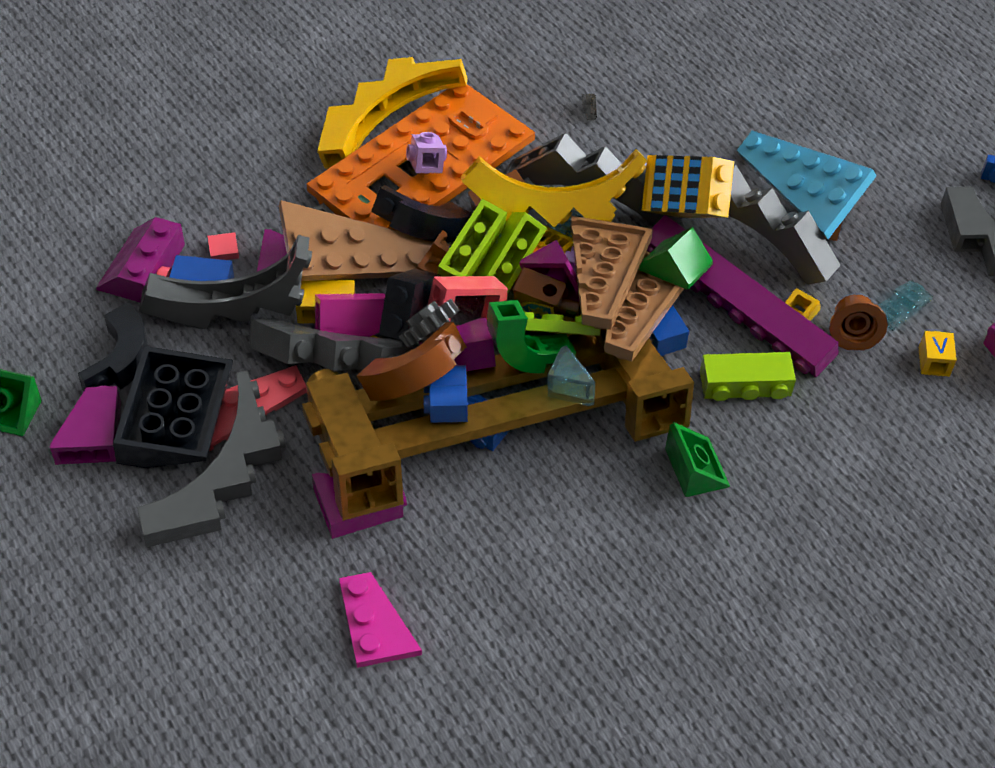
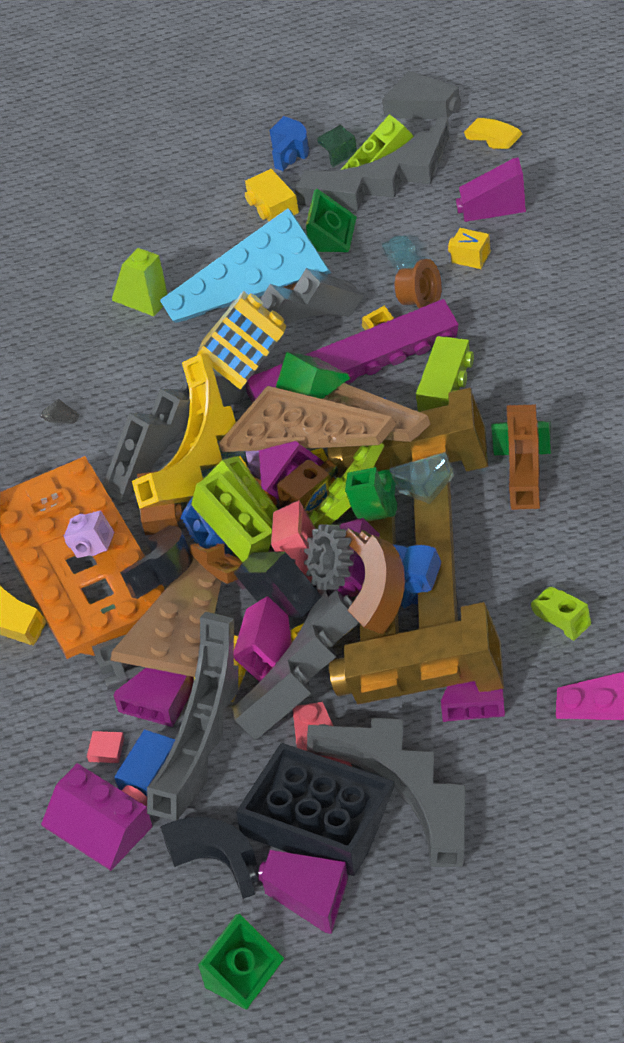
camera: 60 degrees left, 5 degrees down
none -> lime slope [112,248,168,316]
none -> yellow brick [245,169,299,221]
none -> green slope [306,189,357,252]
none -> dark orange arch [507,404,540,510]
none -> lime leg [531,587,591,641]

